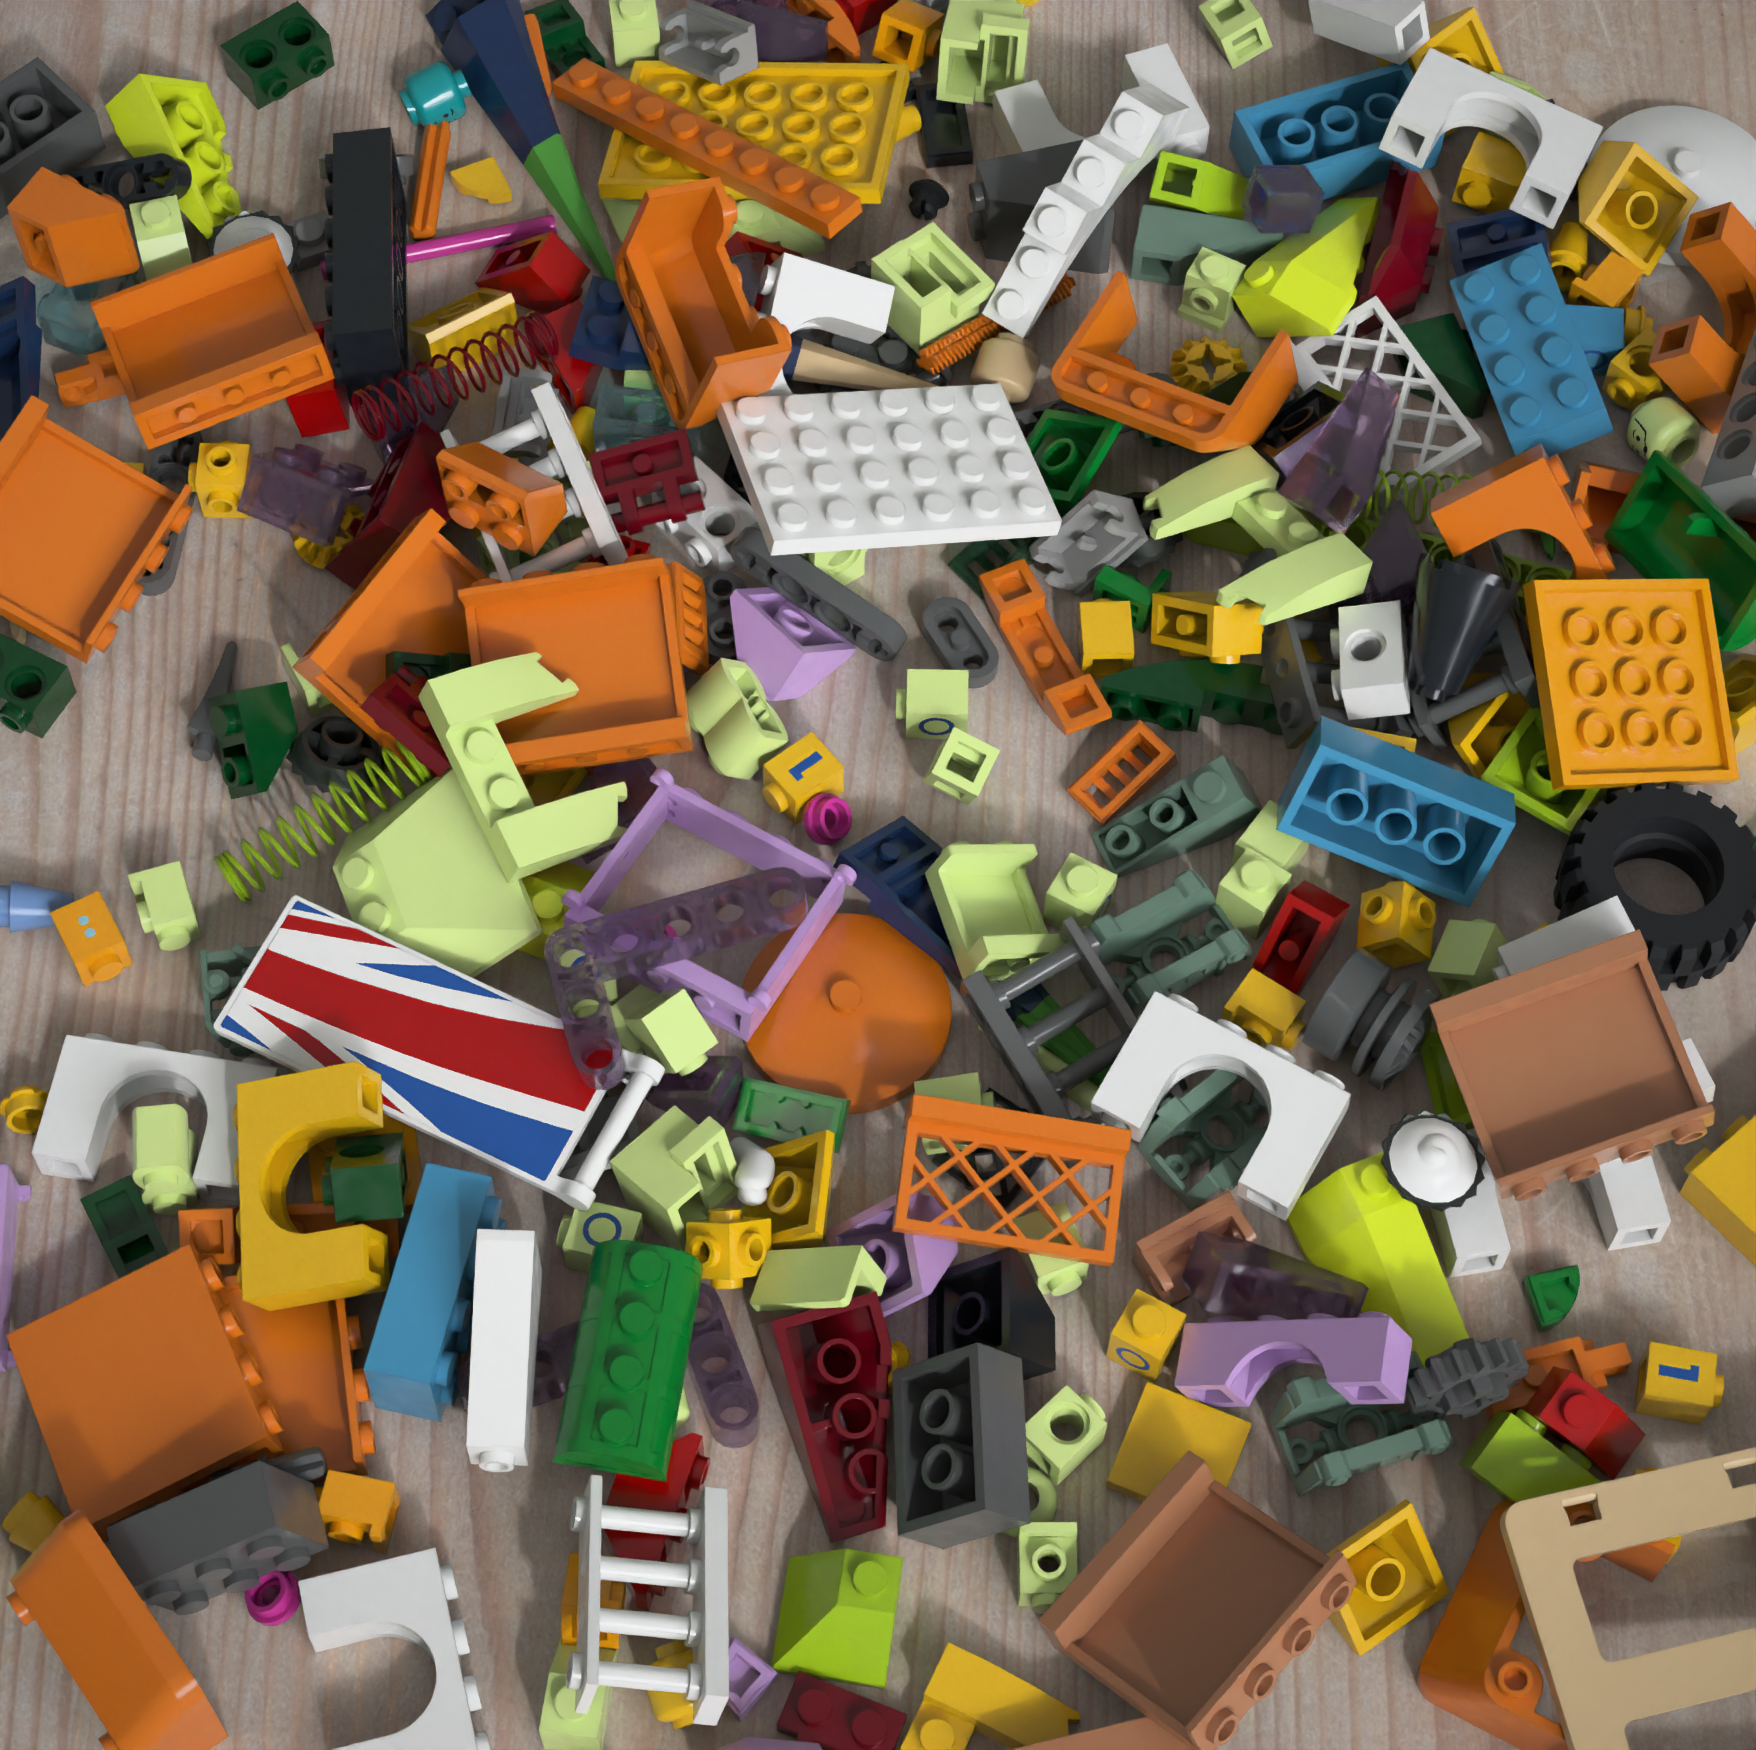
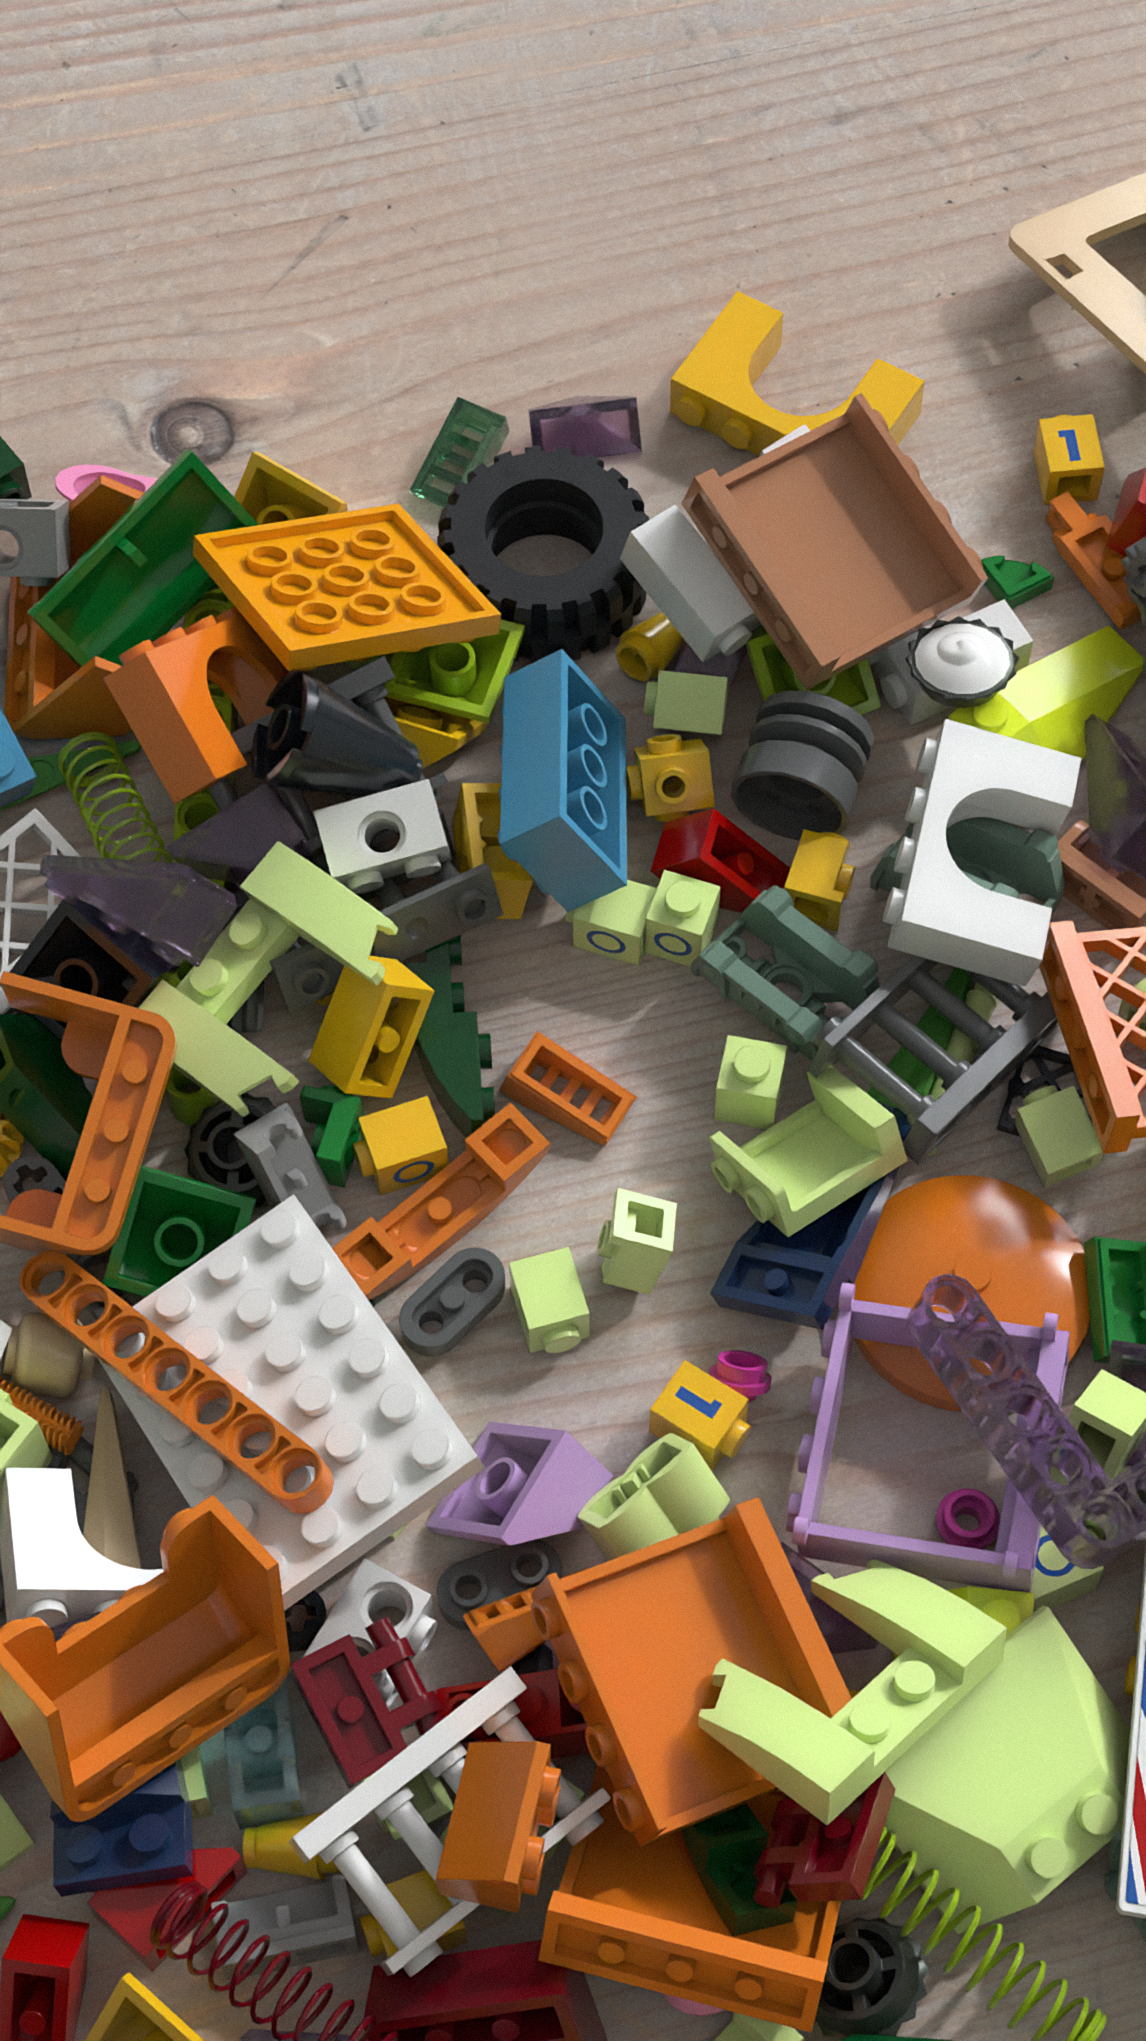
camera: 105 degrees left, 0 degrees up
dark grey beam [730,527,907,661] -> none
sand green slope [1091,754,1263,878] -> none
none -> orange beam [19,1251,334,1514]

